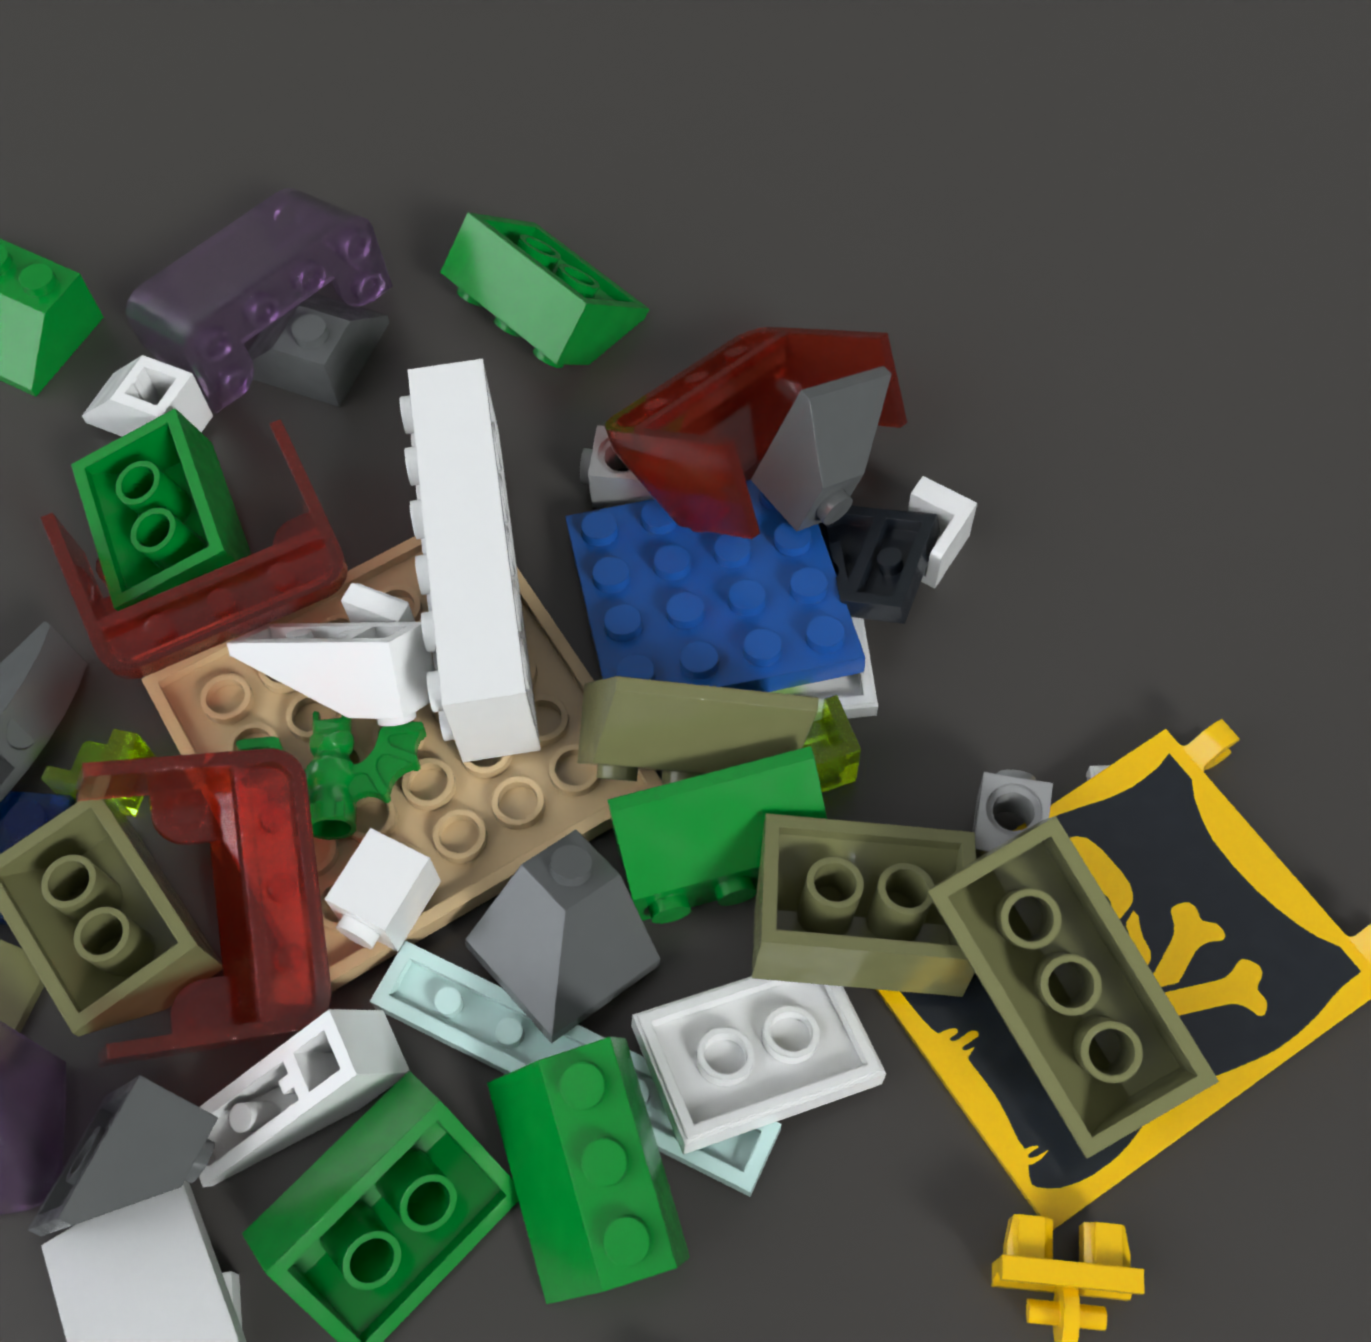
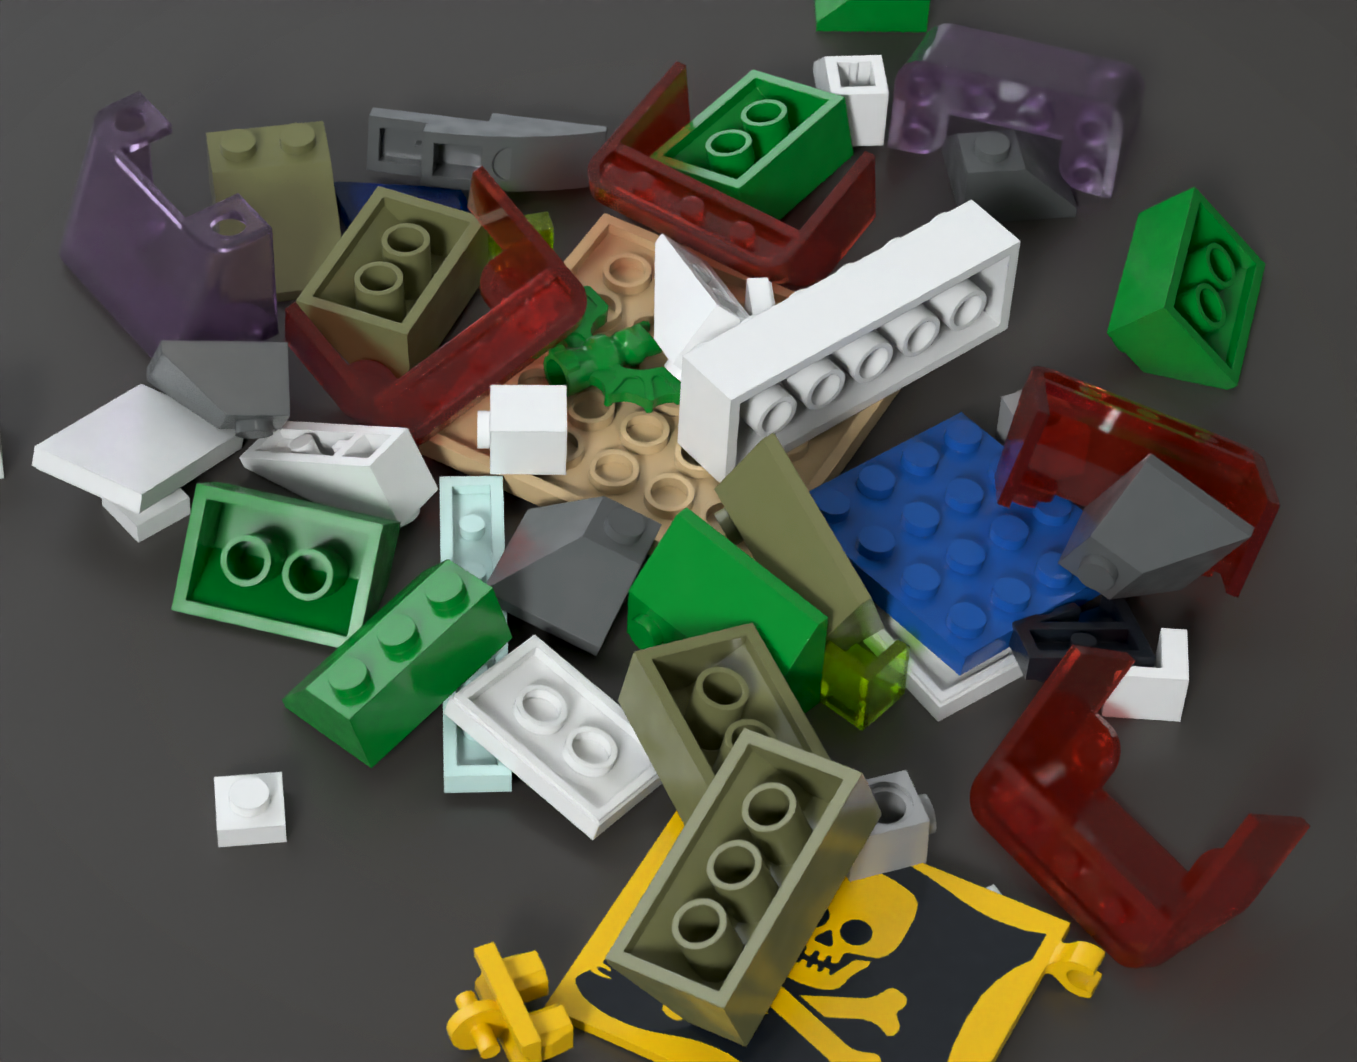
camera: 55 degrees right, 15 degrees down
none -> clear red windscreen [970,645,1311,968]

